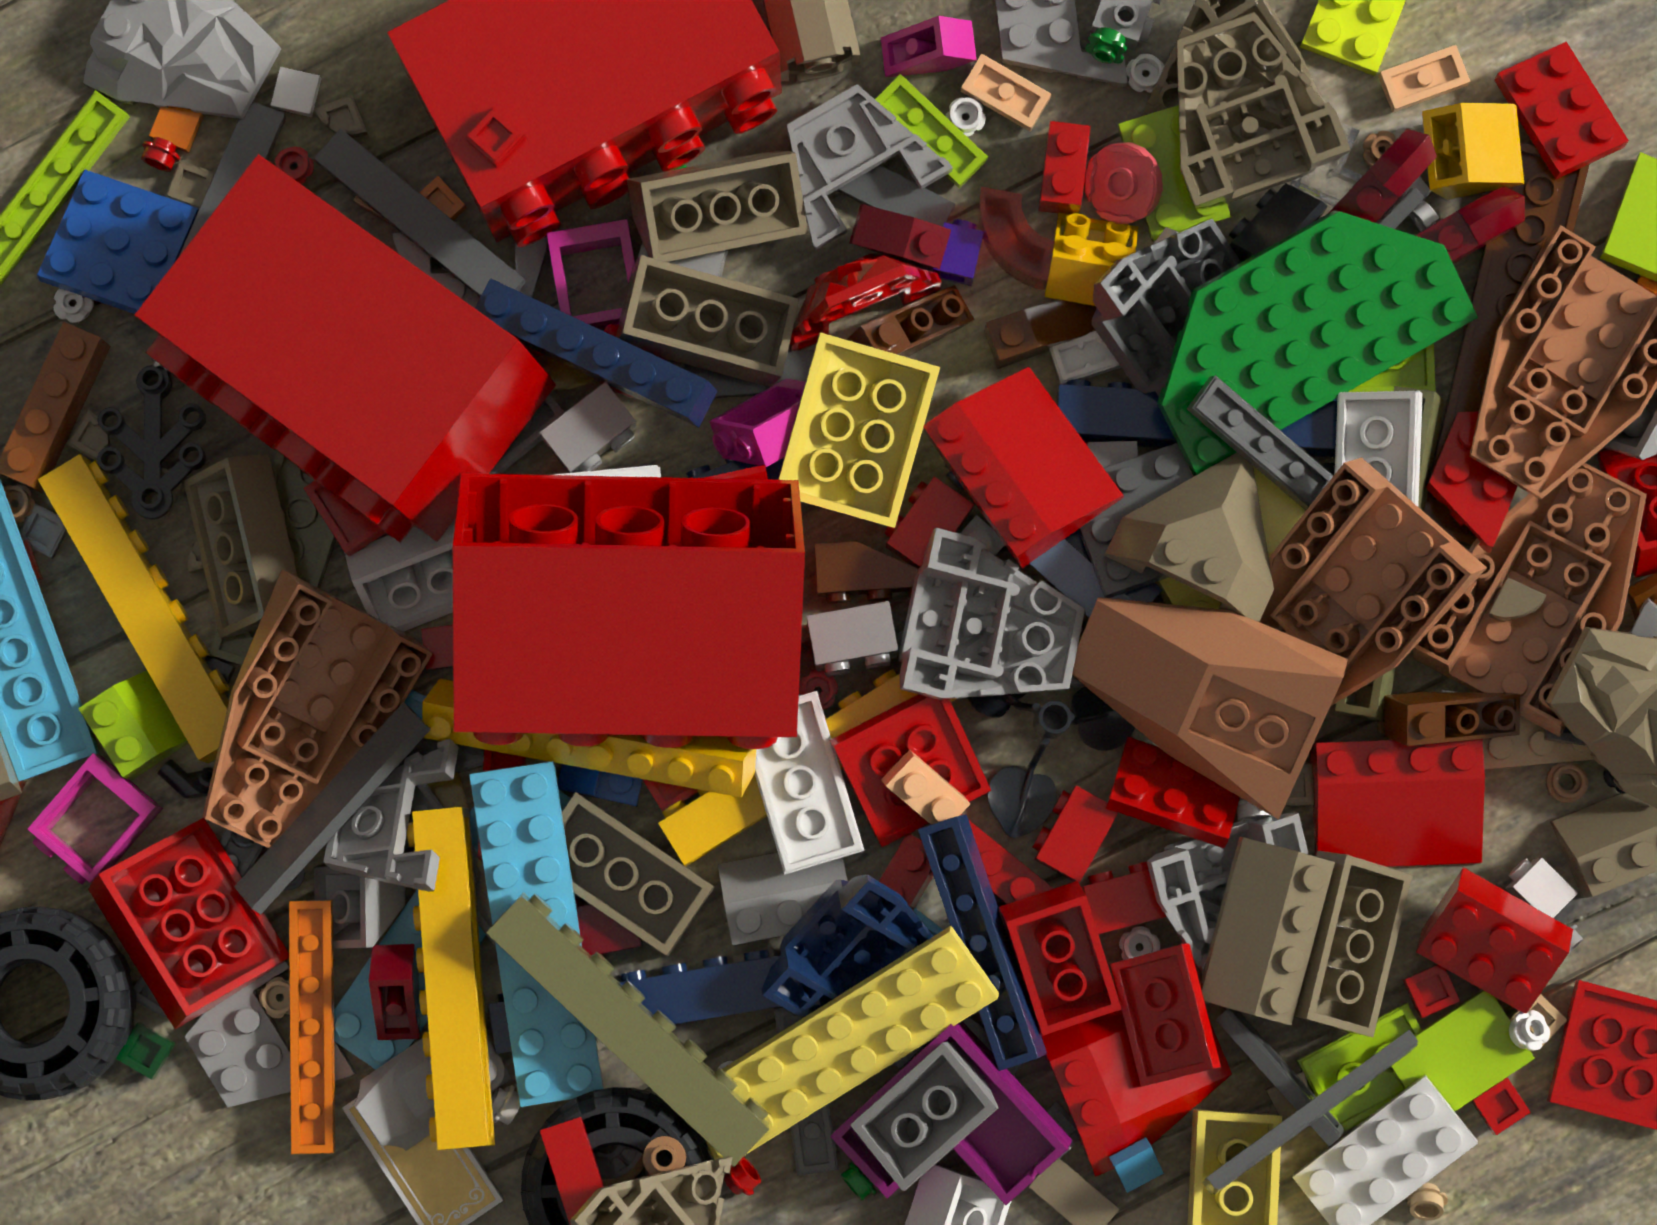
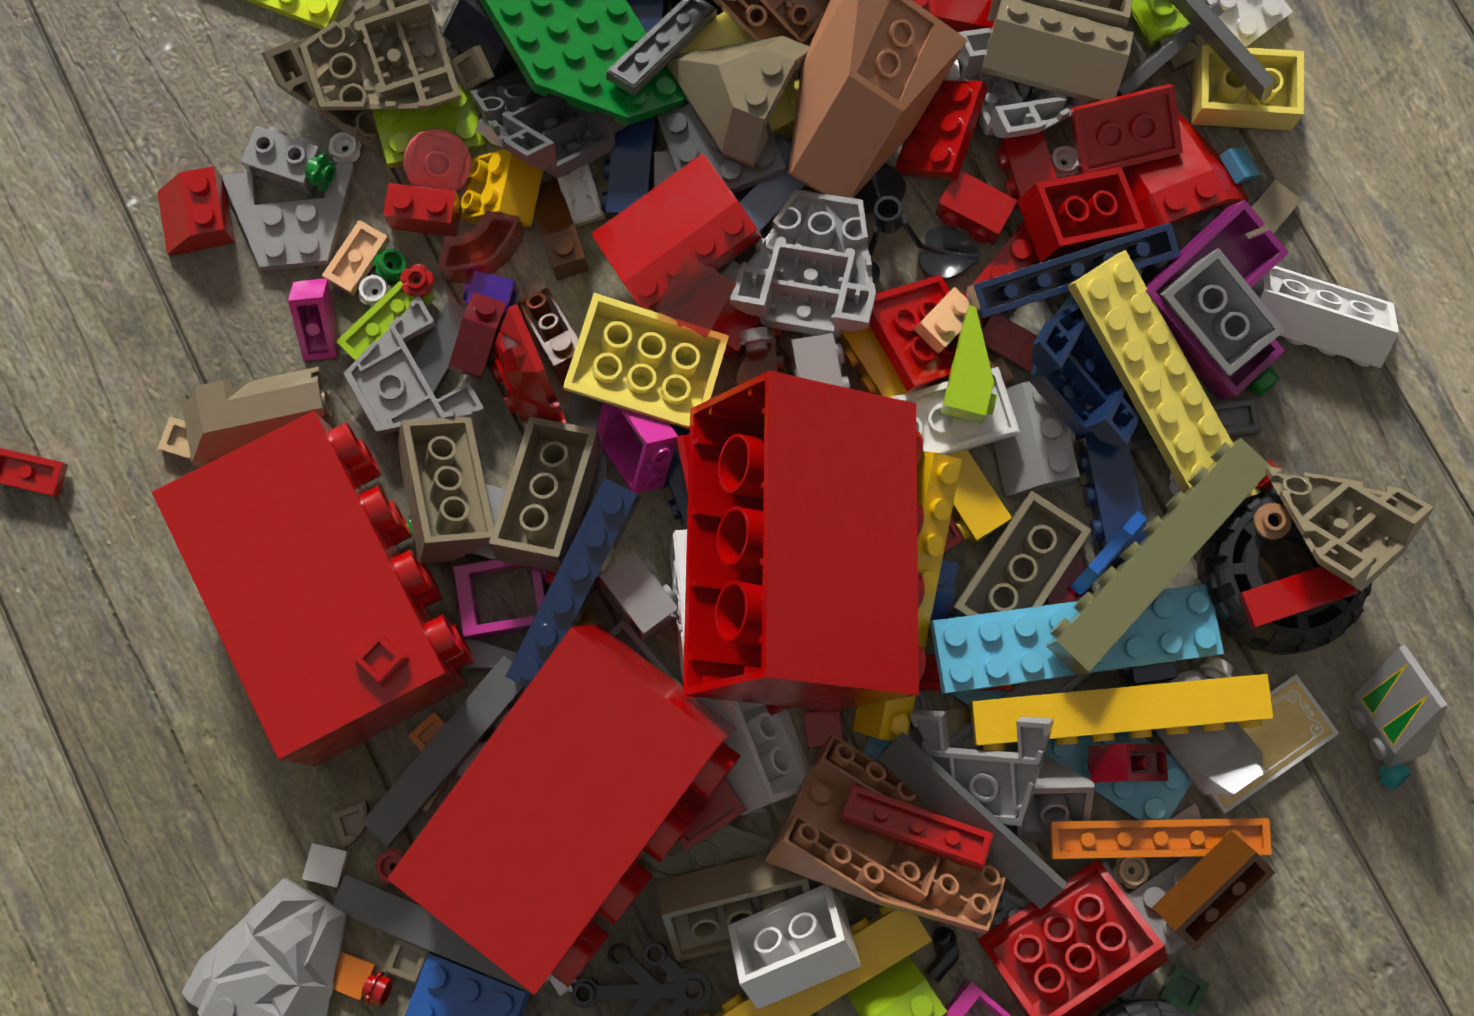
camera: 90 degrees left, 5 degrees down
none -> green plate [373,249,406,281]
none -> red plate [400,264,434,297]
none -> dark tan tile [450,45,495,92]
none -> clear red piece [655,255,737,338]
none -> white brick [728,884,861,1009]
none -> light grey plate [738,327,773,353]
none -> red tile [840,784,993,871]
none -> lime slope [940,305,997,424]
none -> medium nougat plate [989,356,1016,388]
none -> blue tile [1070,511,1147,595]
none -> reddish brown brick [1152,830,1275,951]

